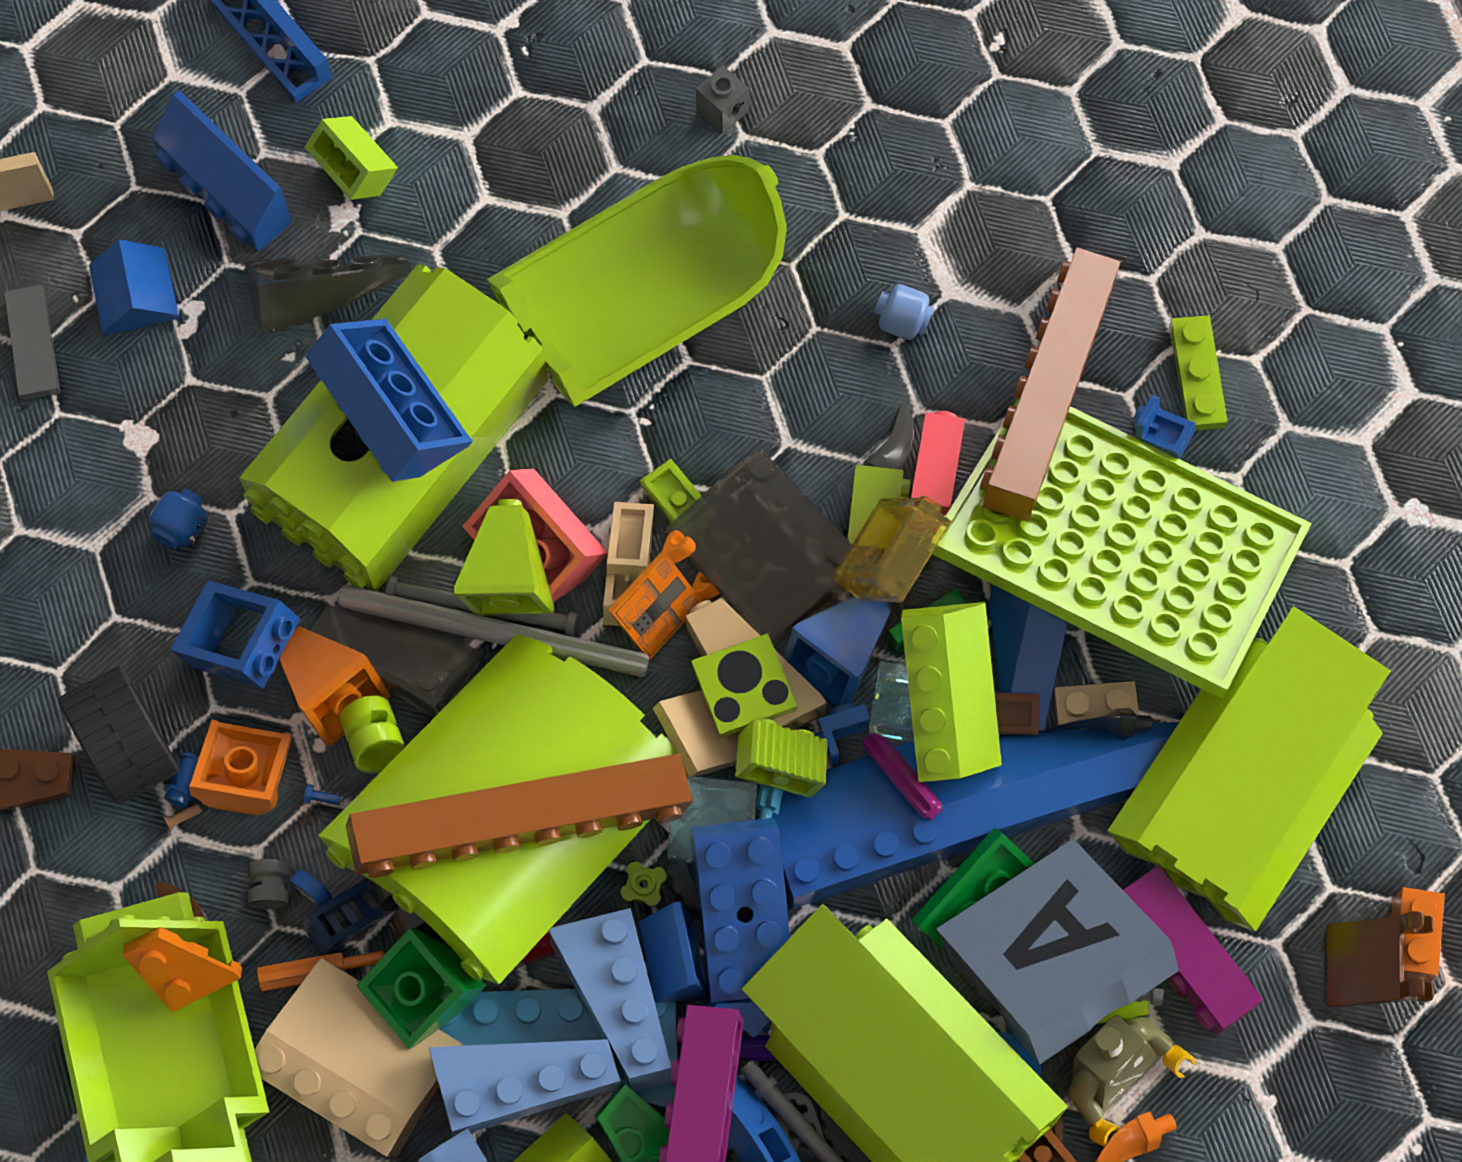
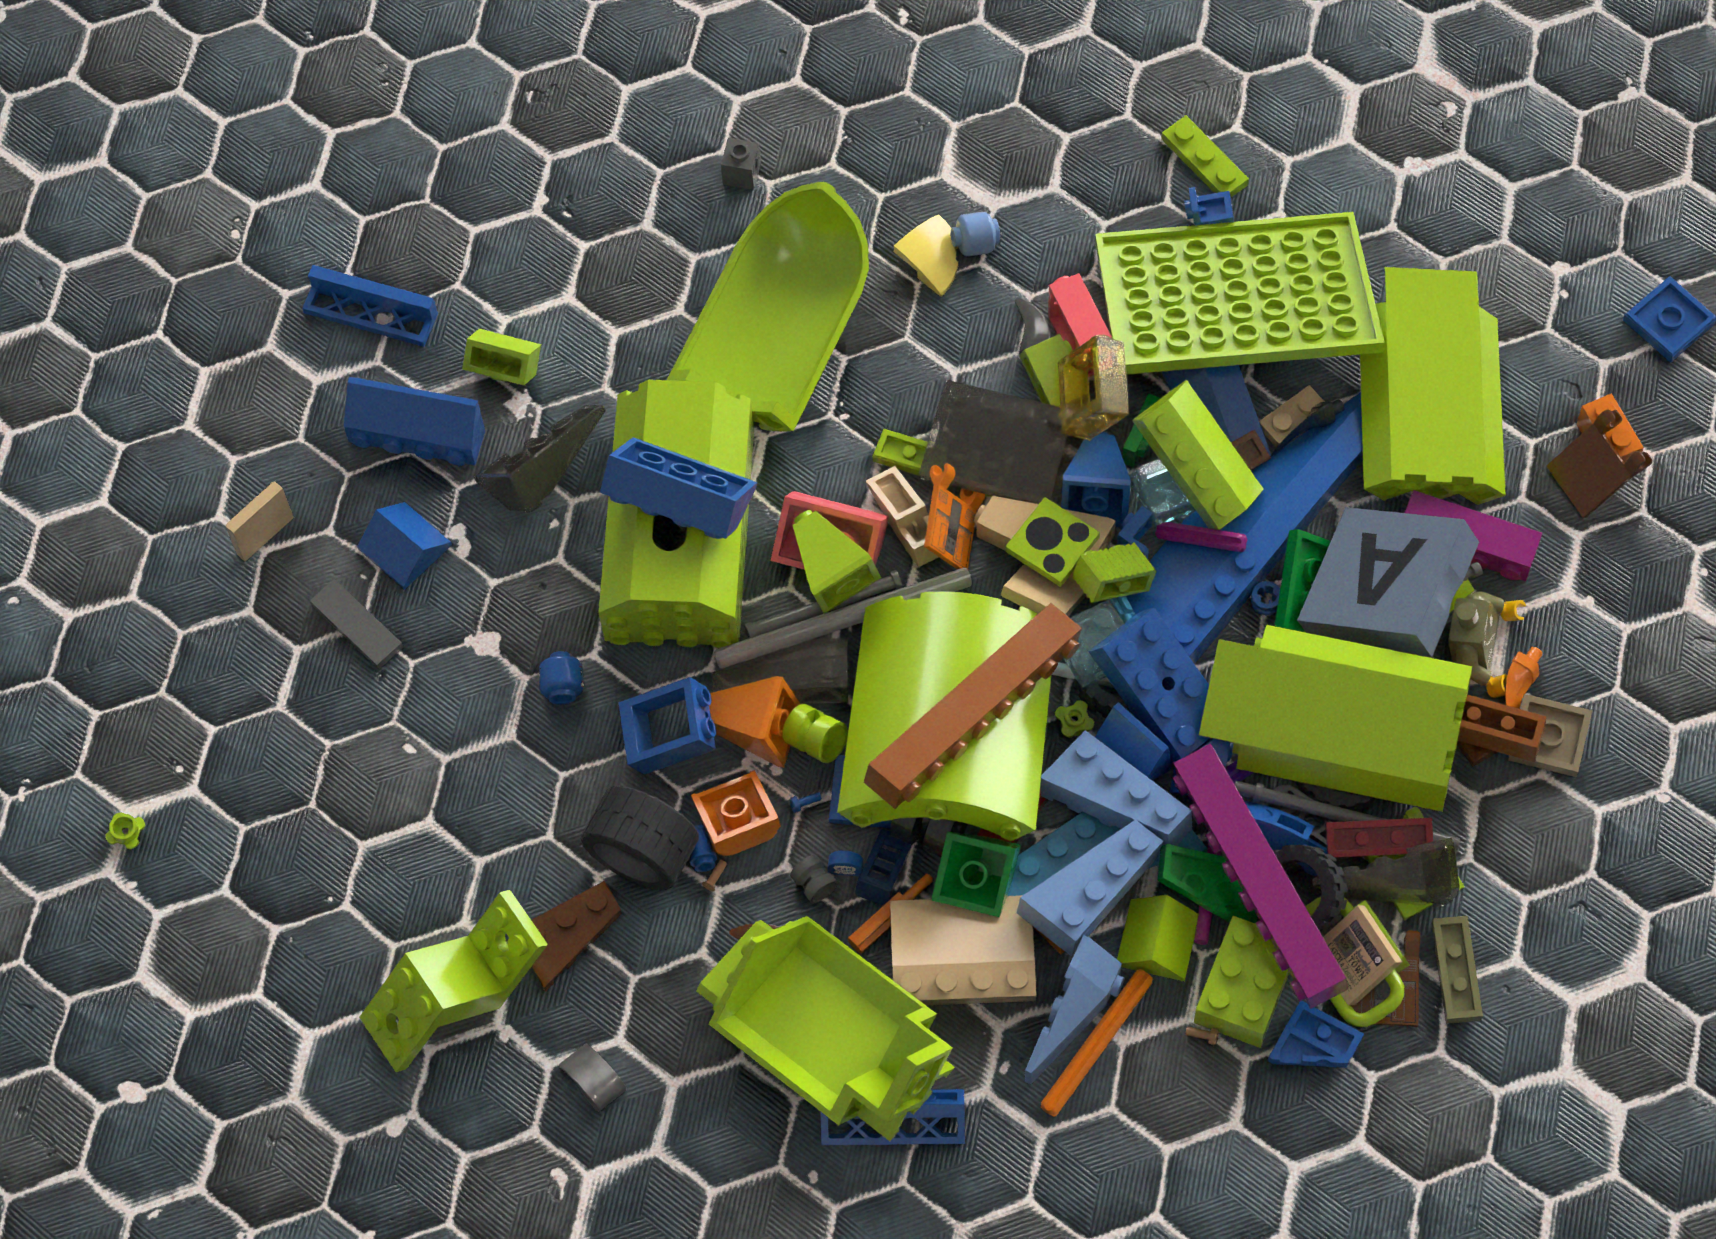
camera: 30 degrees left, 5 degrees down
orange wing [122,927,242,1012] -> none
brick [980,247,1121,522] -> none
none -> light yellow brick [894,215,958,297]
none -> blue bush [1251,581,1280,616]

